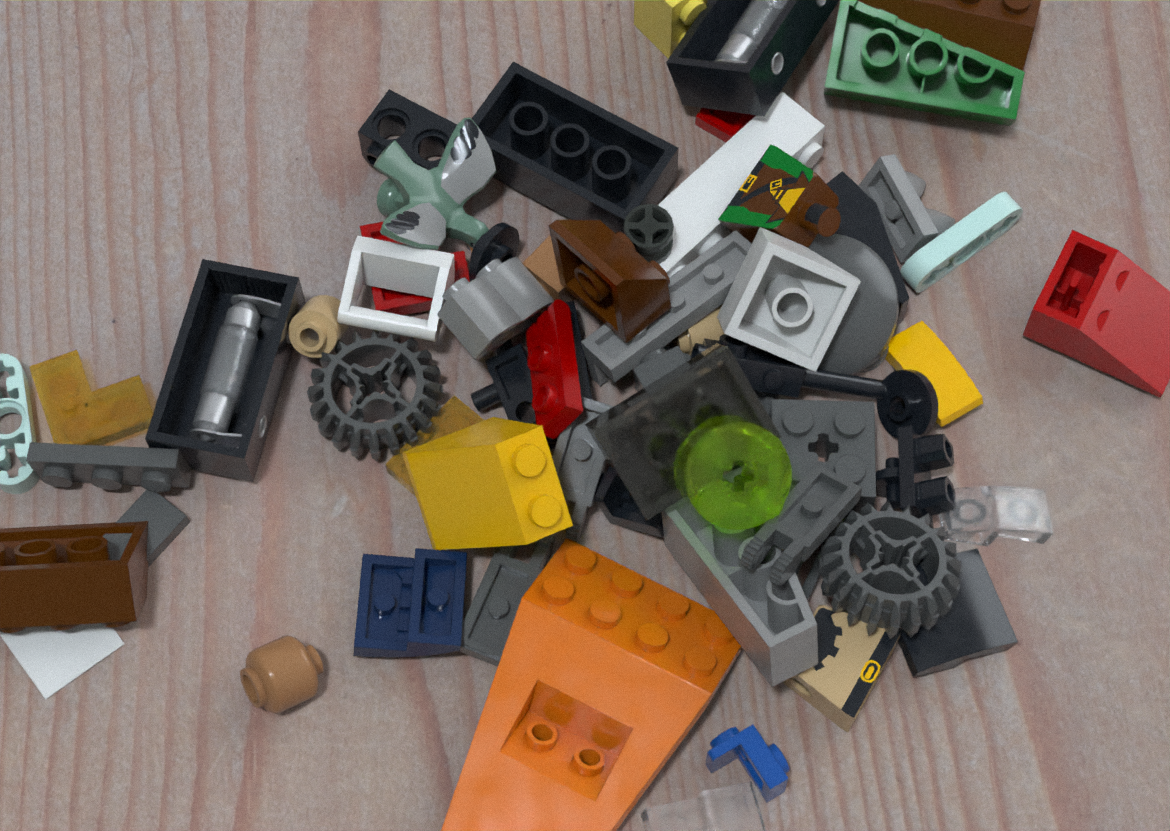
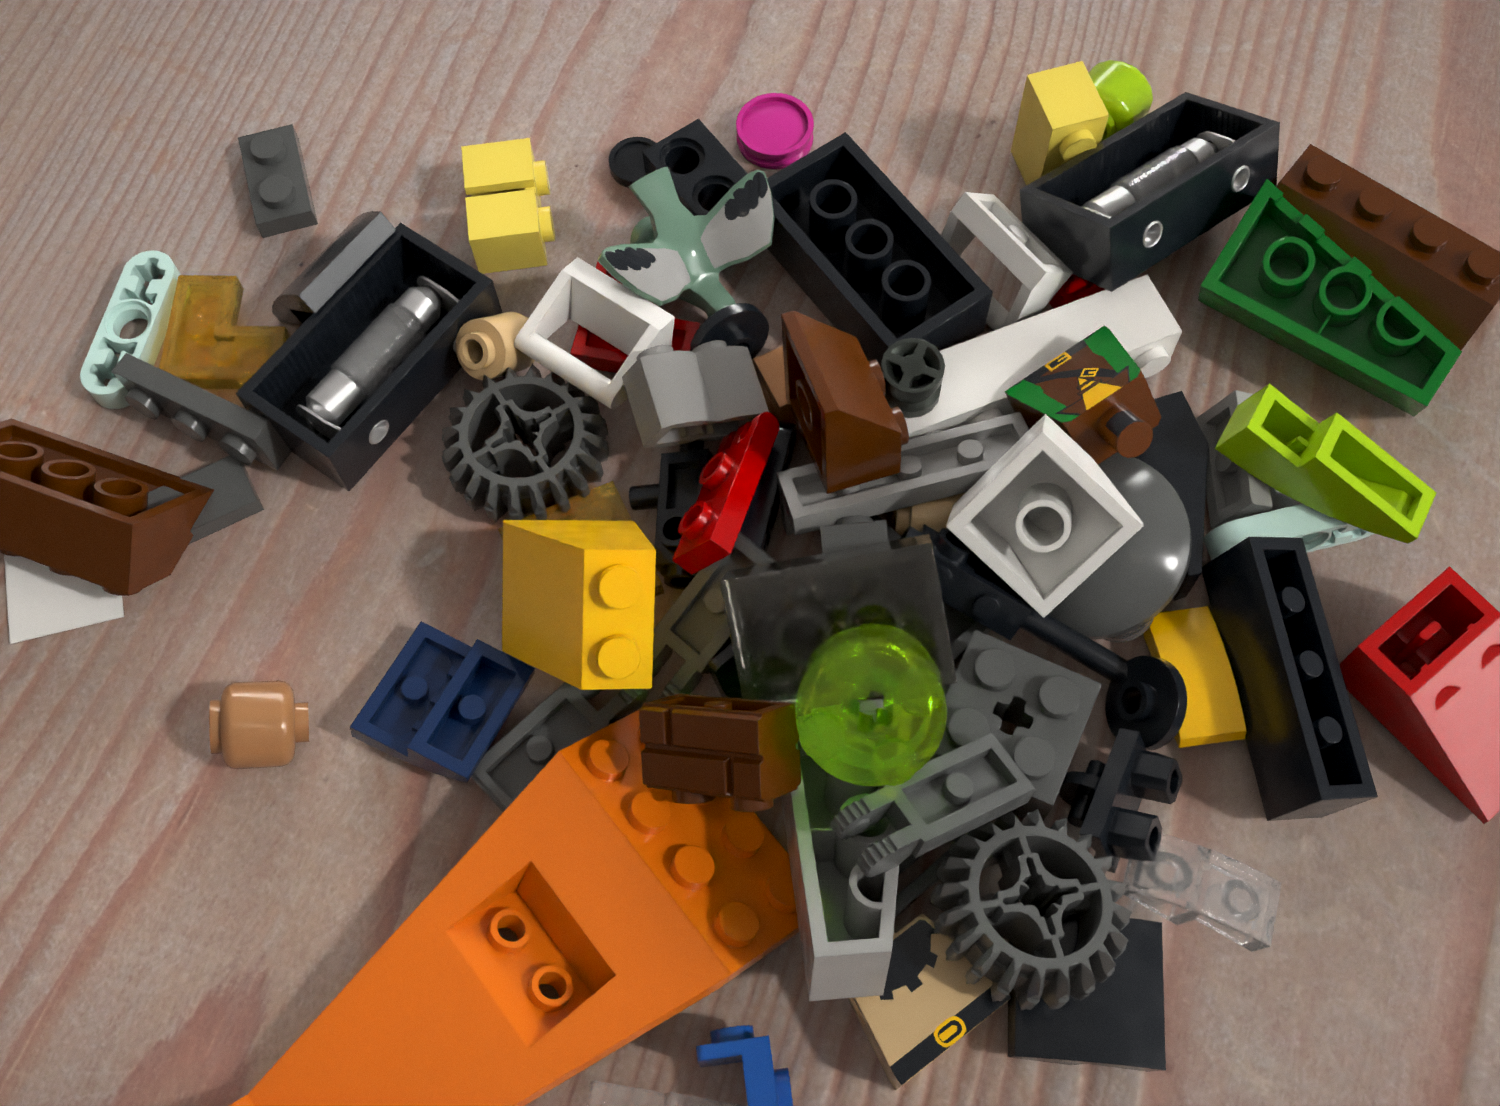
camera: 25 degrees right, 0 degrees up
none -> dark grey plate [238,124,318,238]
none -> slope [272,211,396,325]
none -> light yellow piece [461,138,555,274]
none -> black piece [609,137,656,188]
none -> reddish brown brick [639,694,801,812]
none -> dark pink piece [736,93,814,169]
none -> white tile [941,192,1073,331]
none -> black brick [1202,537,1378,821]
none -> lime slope [1214,383,1437,544]

